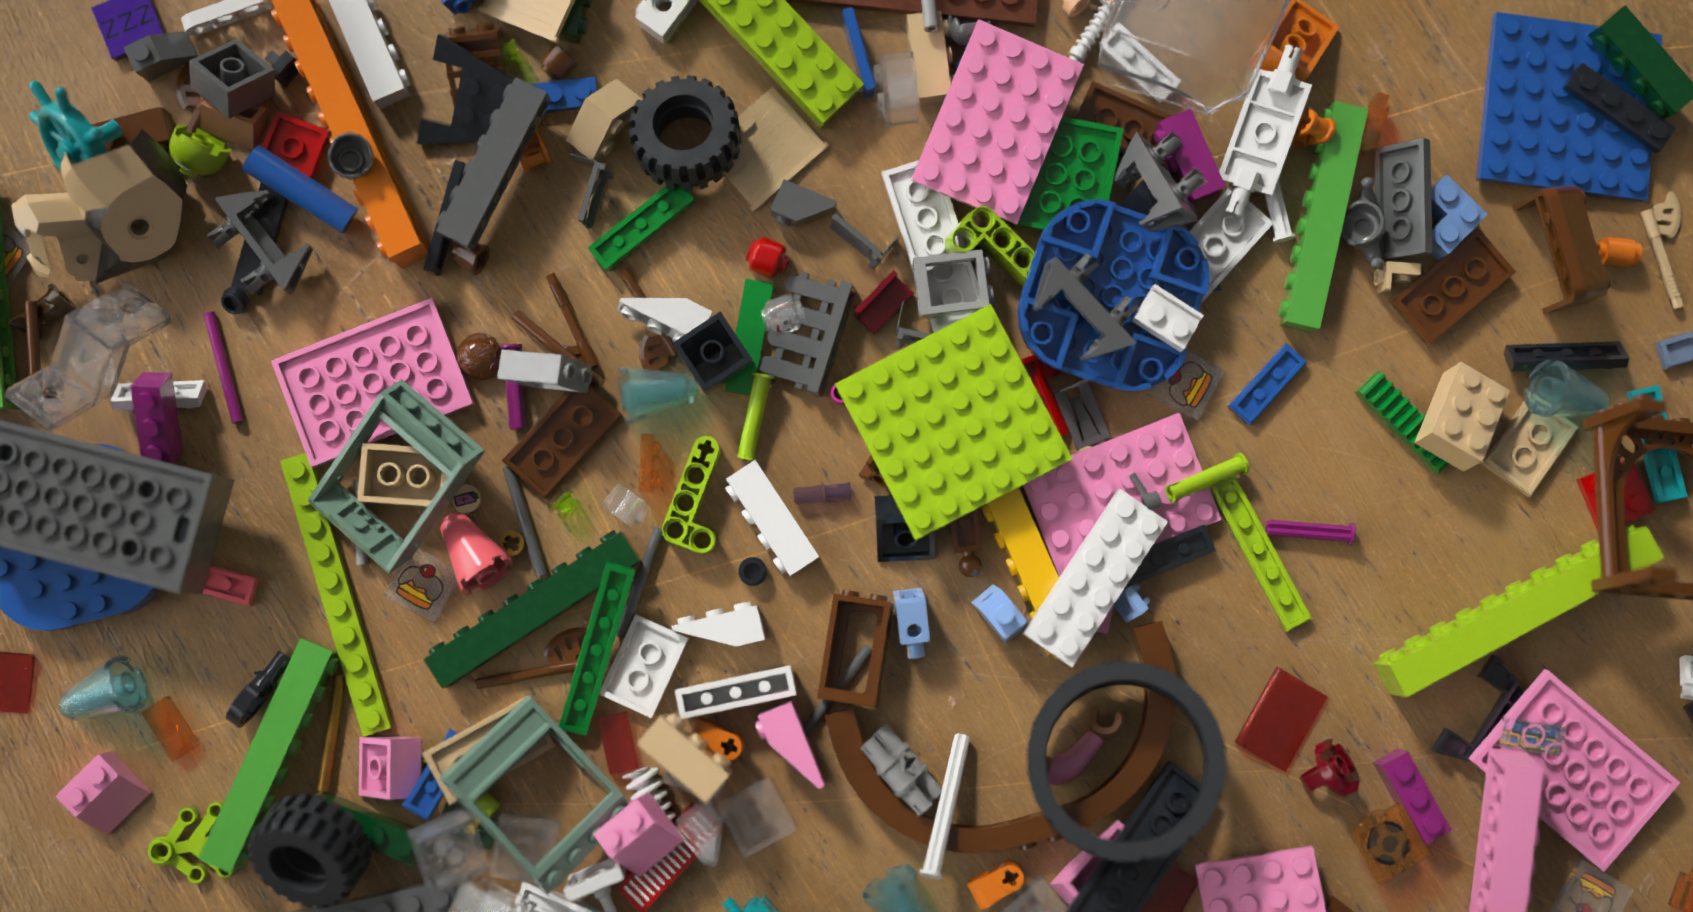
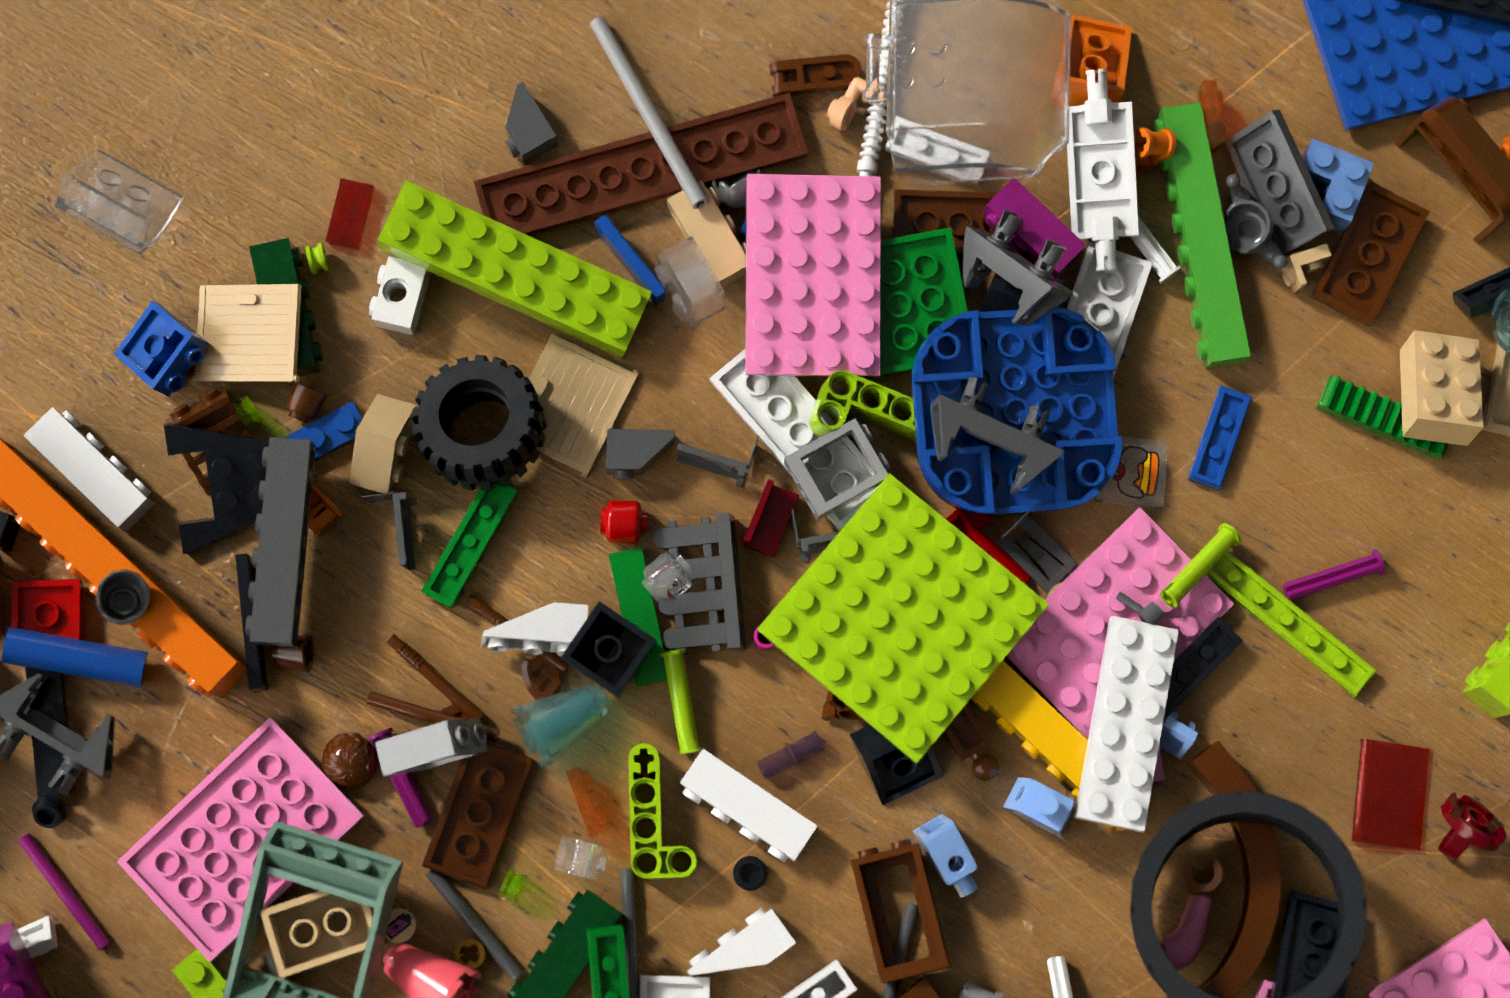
camera: 25 degrees left, 5 degrees down
white plate [1132,284,1204,352] -> none

